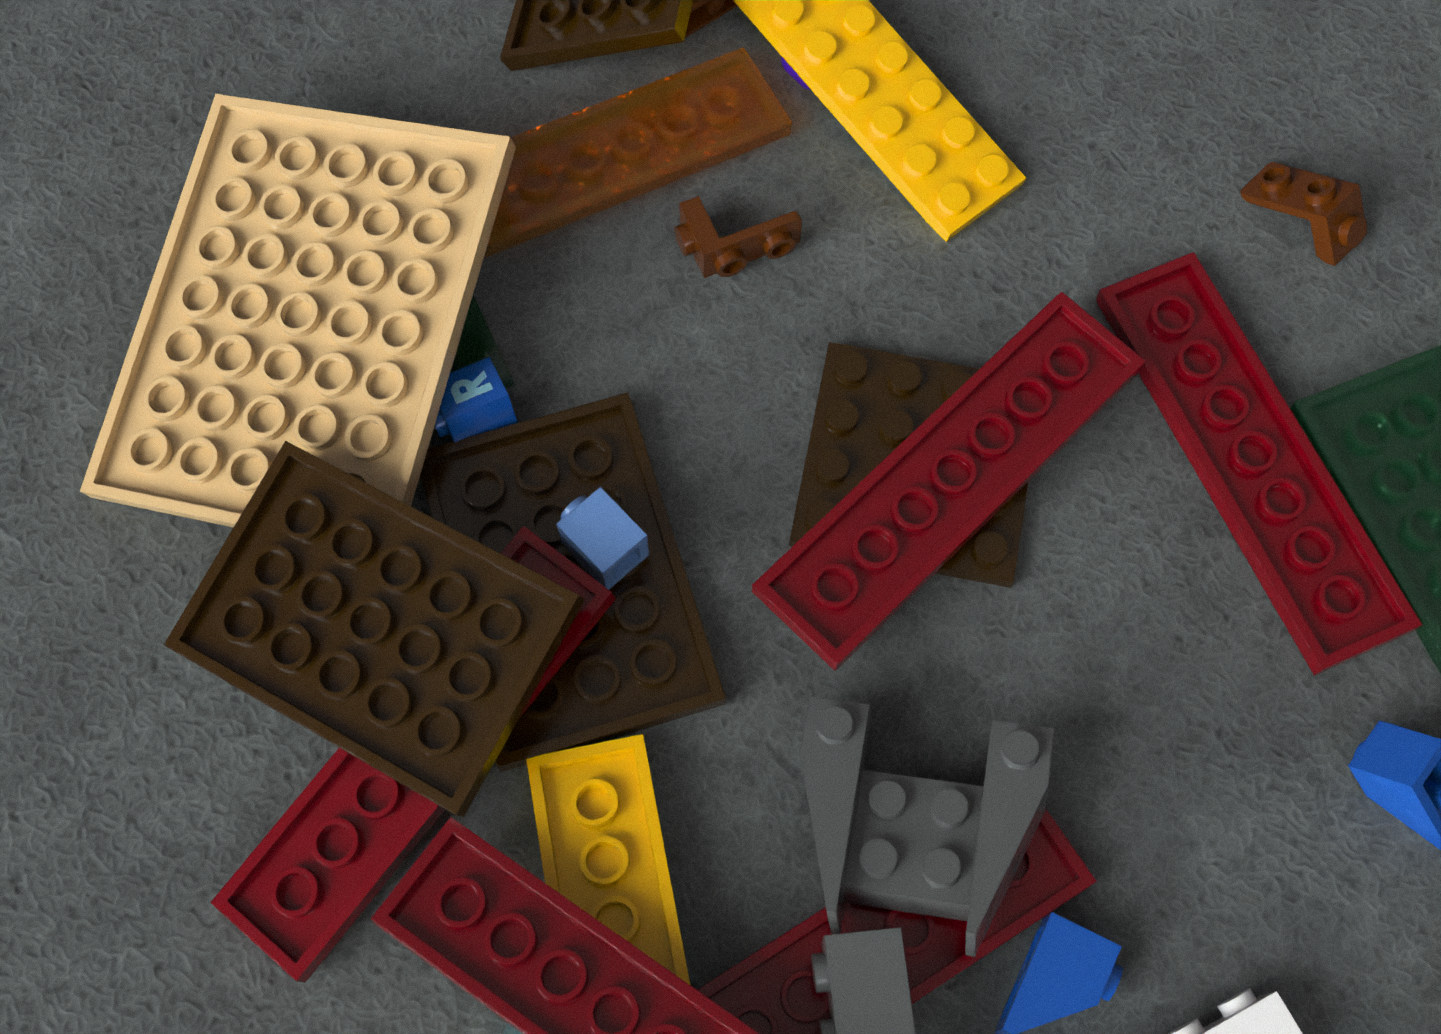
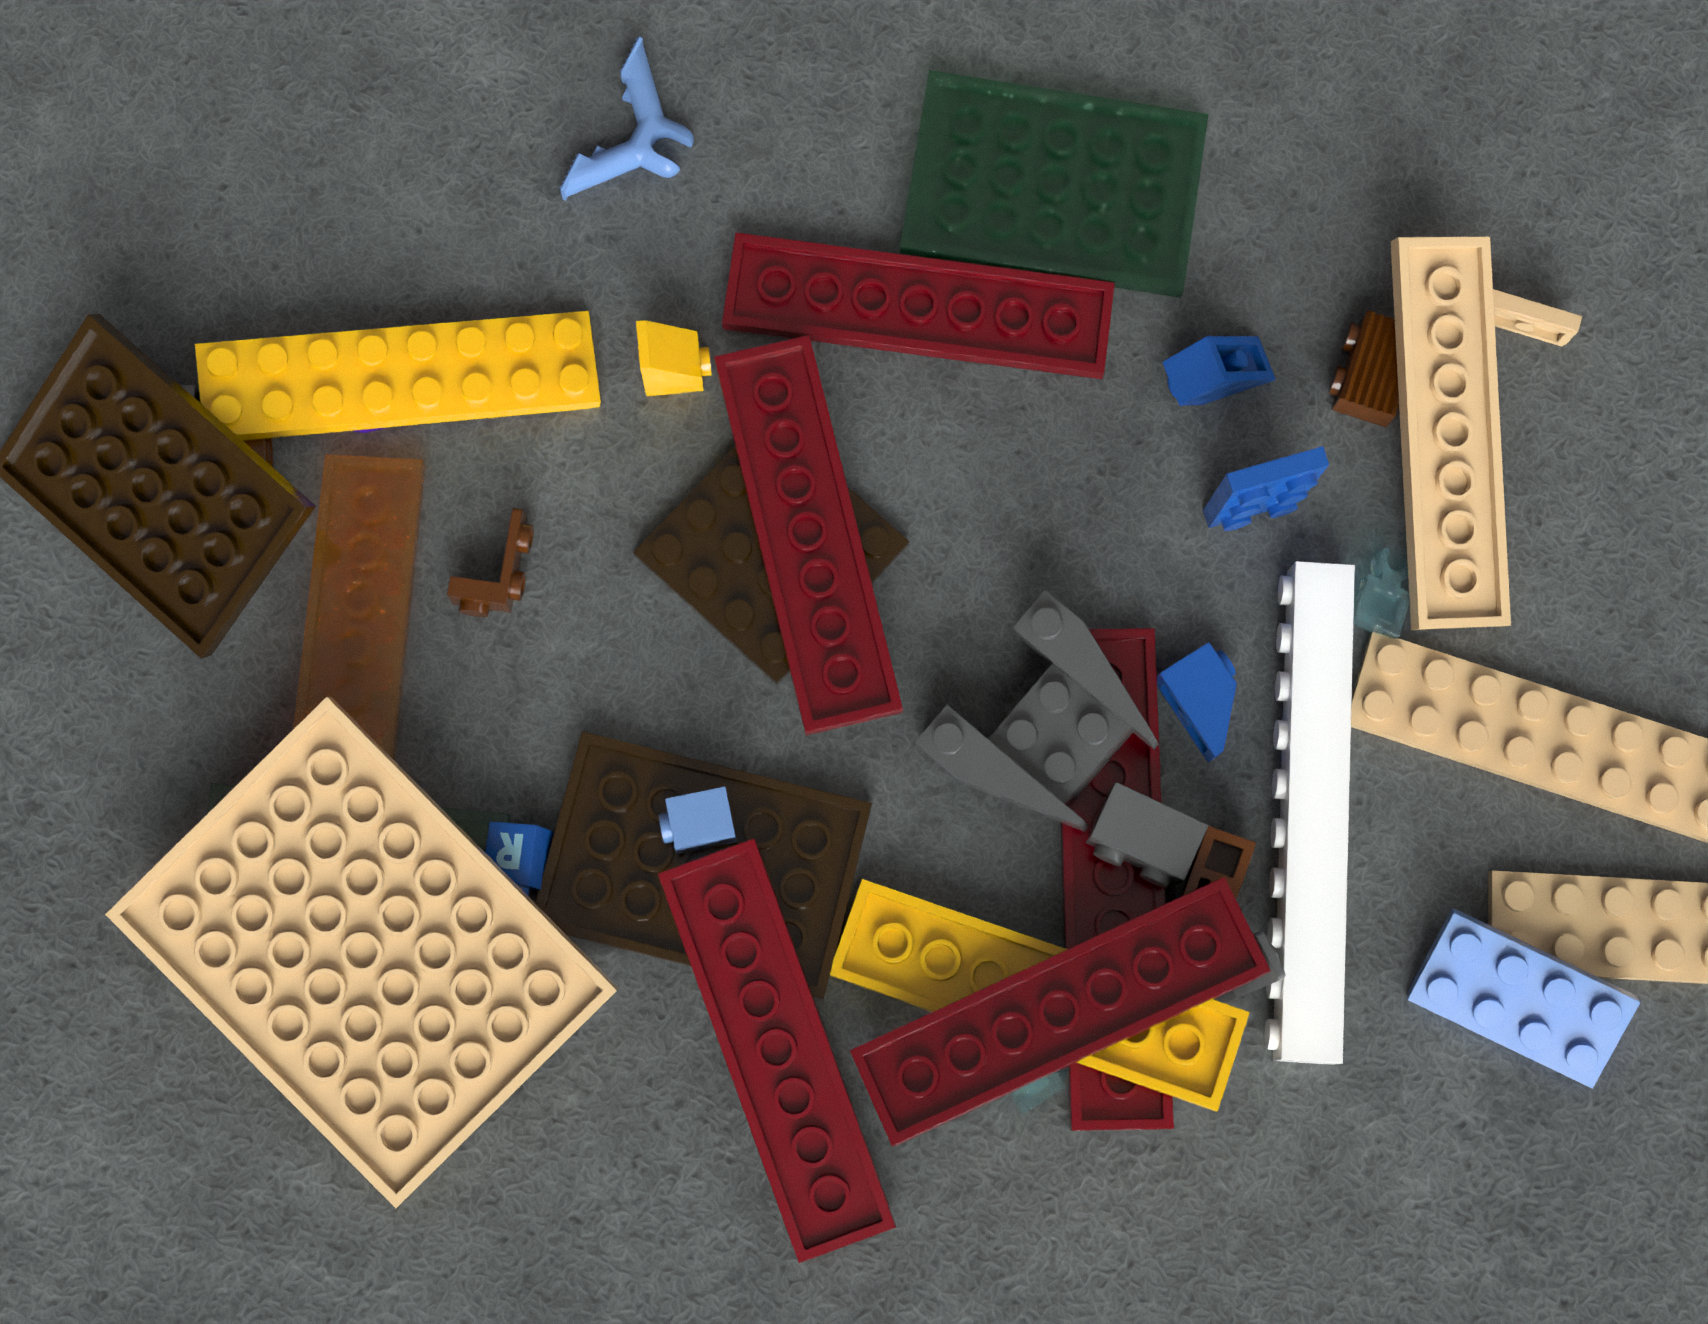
camera: 65 degrees left, 10 degrees up
dark brown plate [164,441,585,817] -> none
reddish brown bracket [1240,162,1367,266] -> none
none -> medium blue piece [559,36,694,201]
none -> yellow slope [636,320,712,396]
none -> blue plate [1203,446,1329,531]

